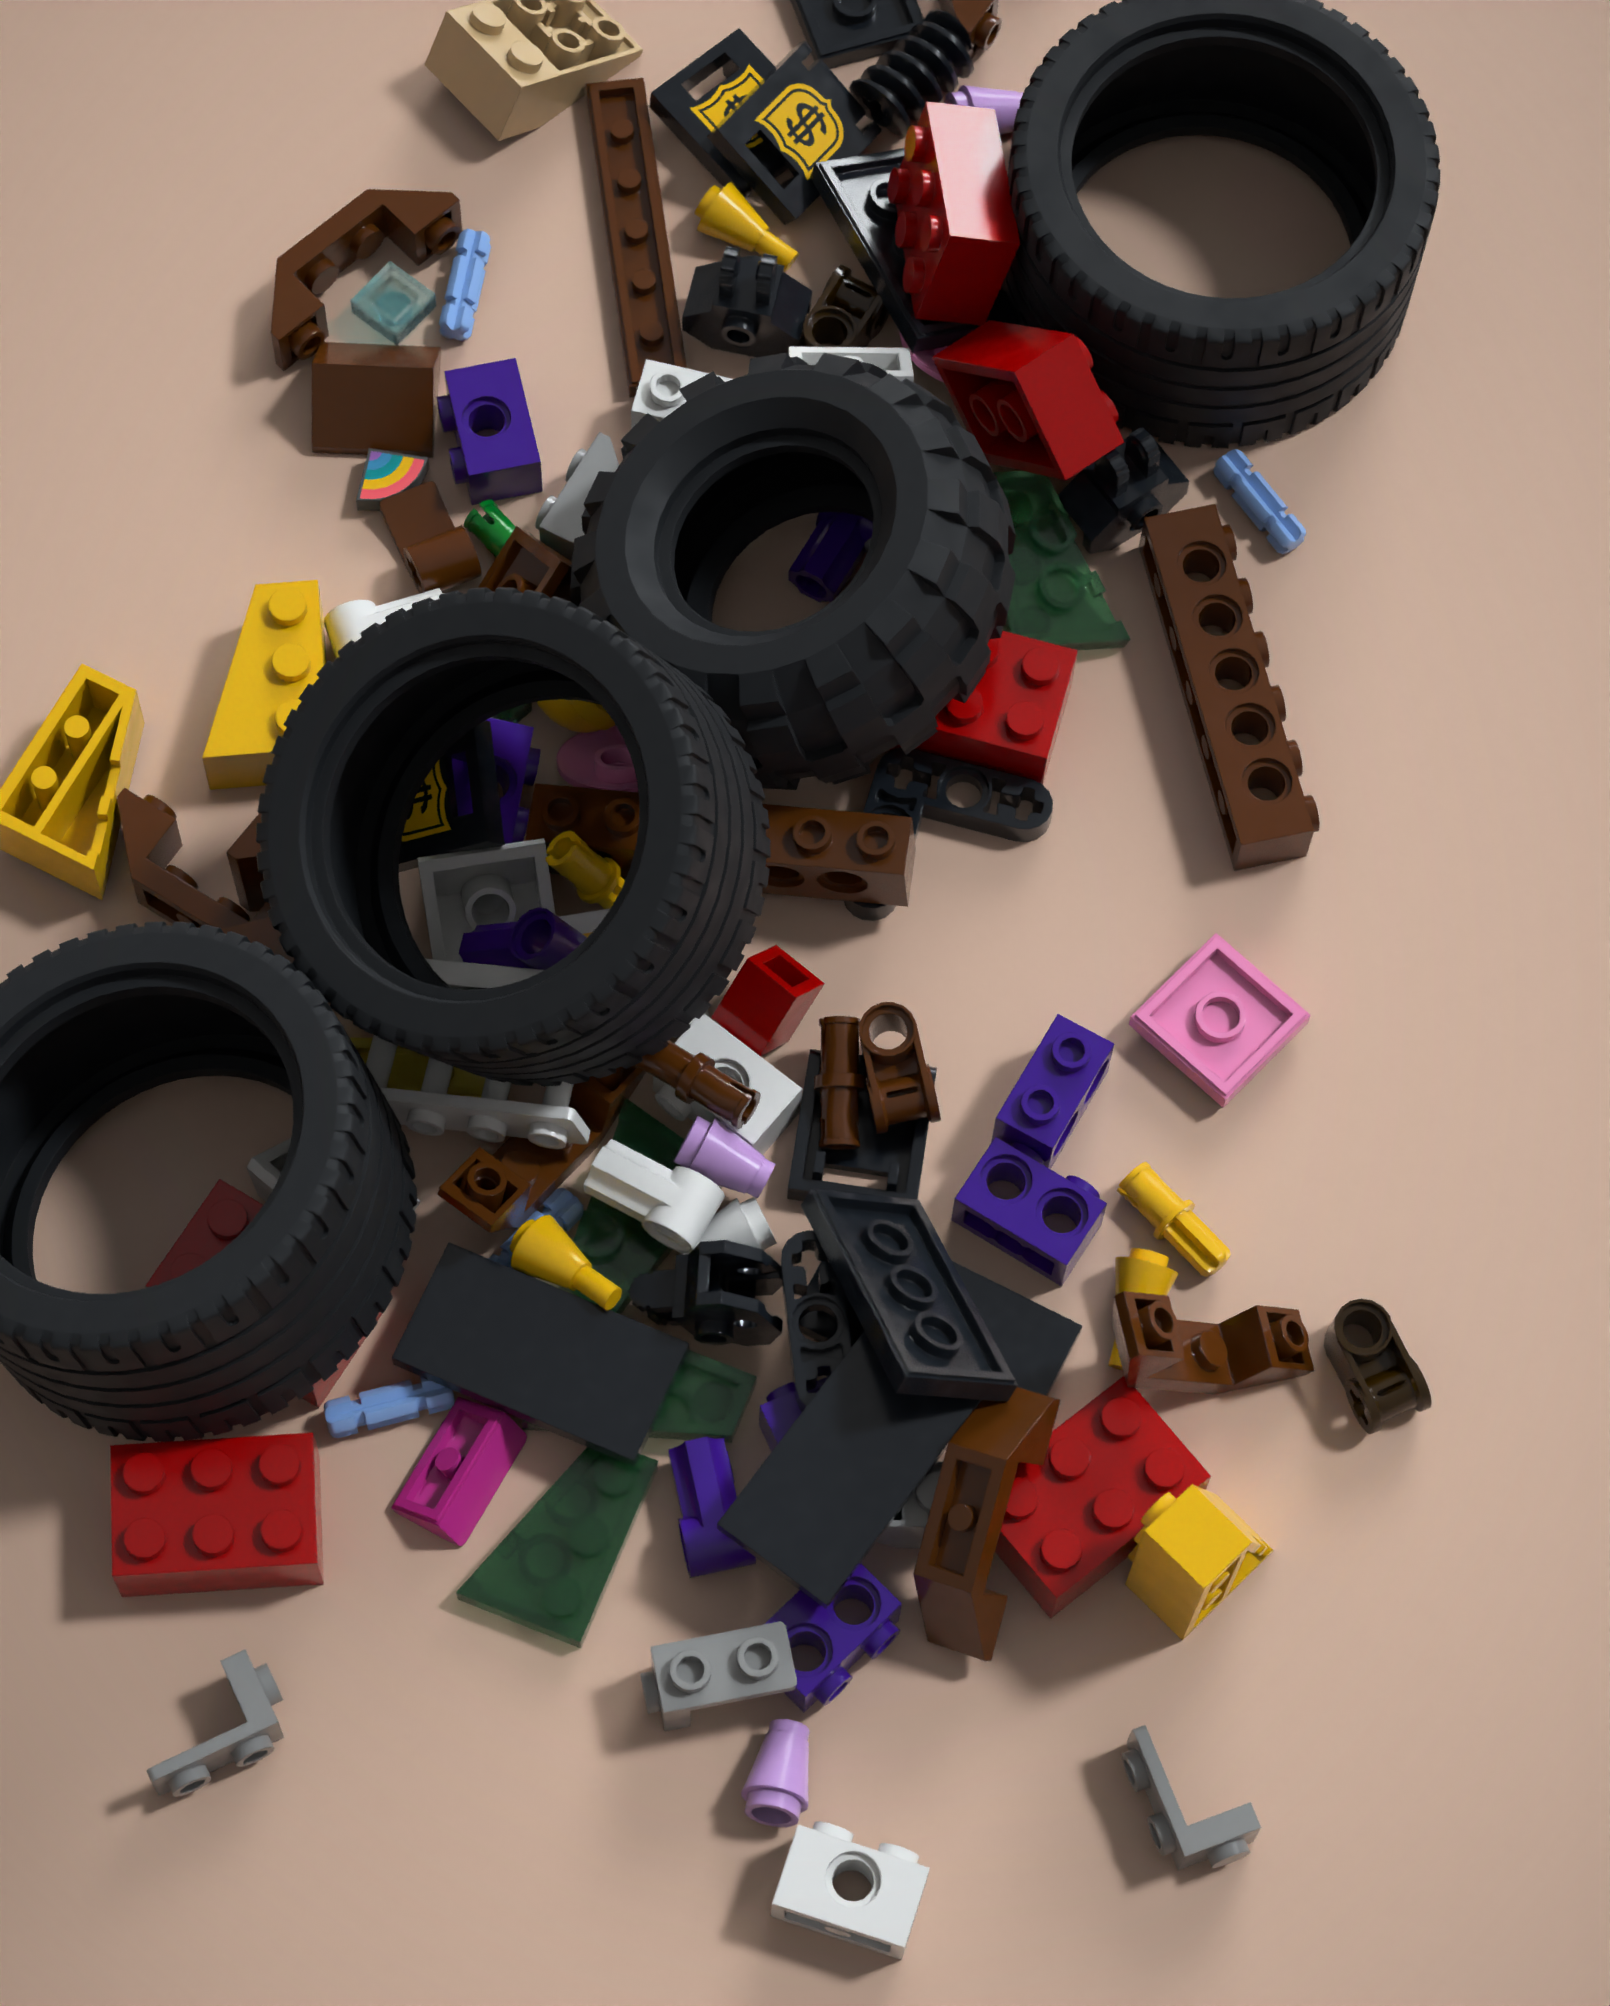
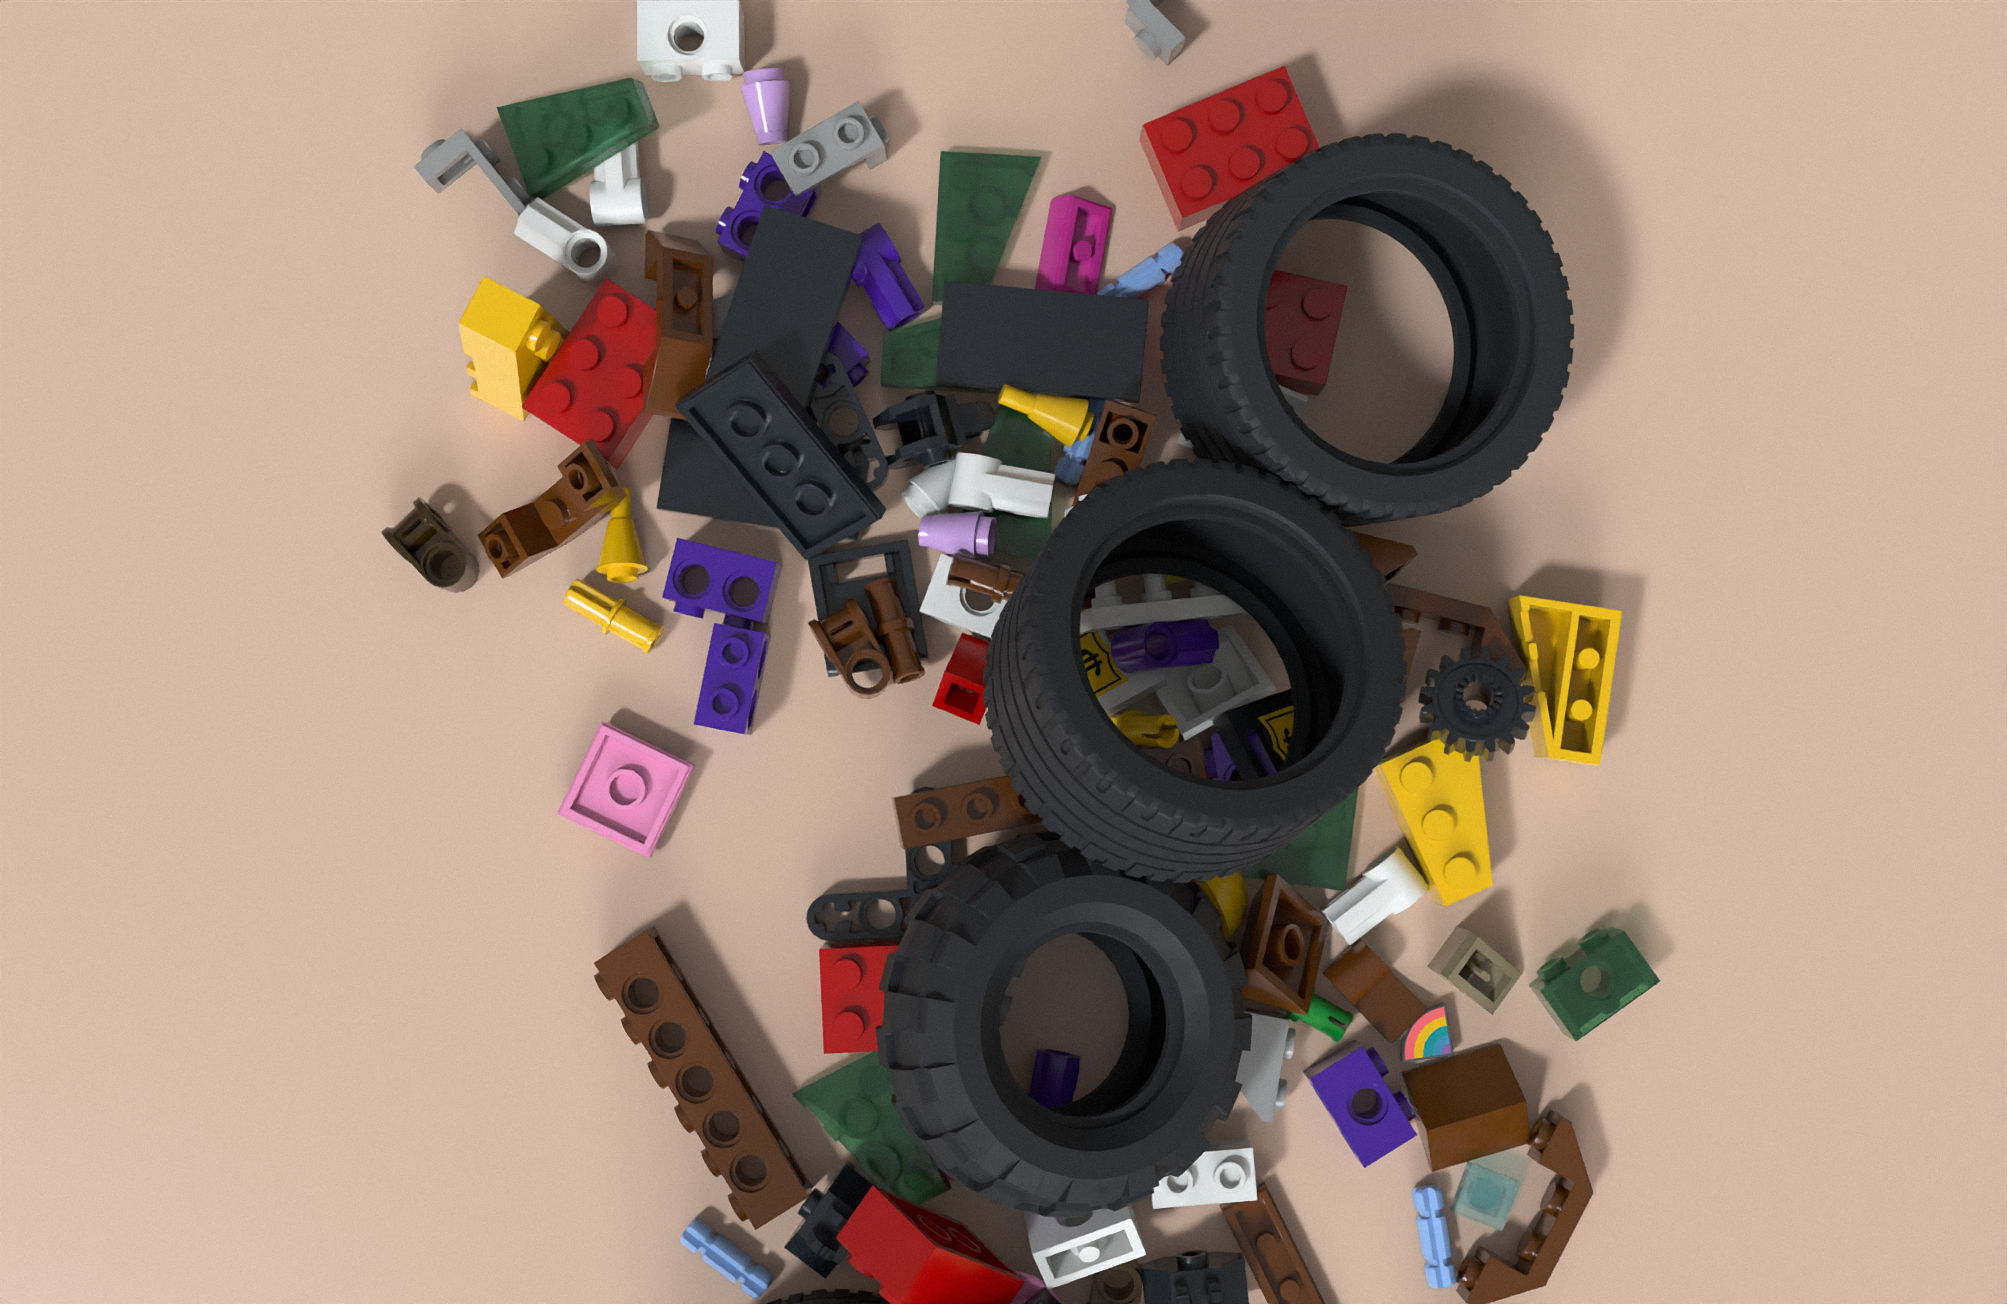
camera: 170 degrees right, 20 degrees up
none -> clear green wing [496,77,660,200]
none -> white piece [514,197,618,285]
none -> white piece [590,121,648,227]
none -> black gear [1418,647,1536,762]
none -> dark tan slope [1427,926,1522,1015]
none -> clear green brick [1529,926,1660,1041]

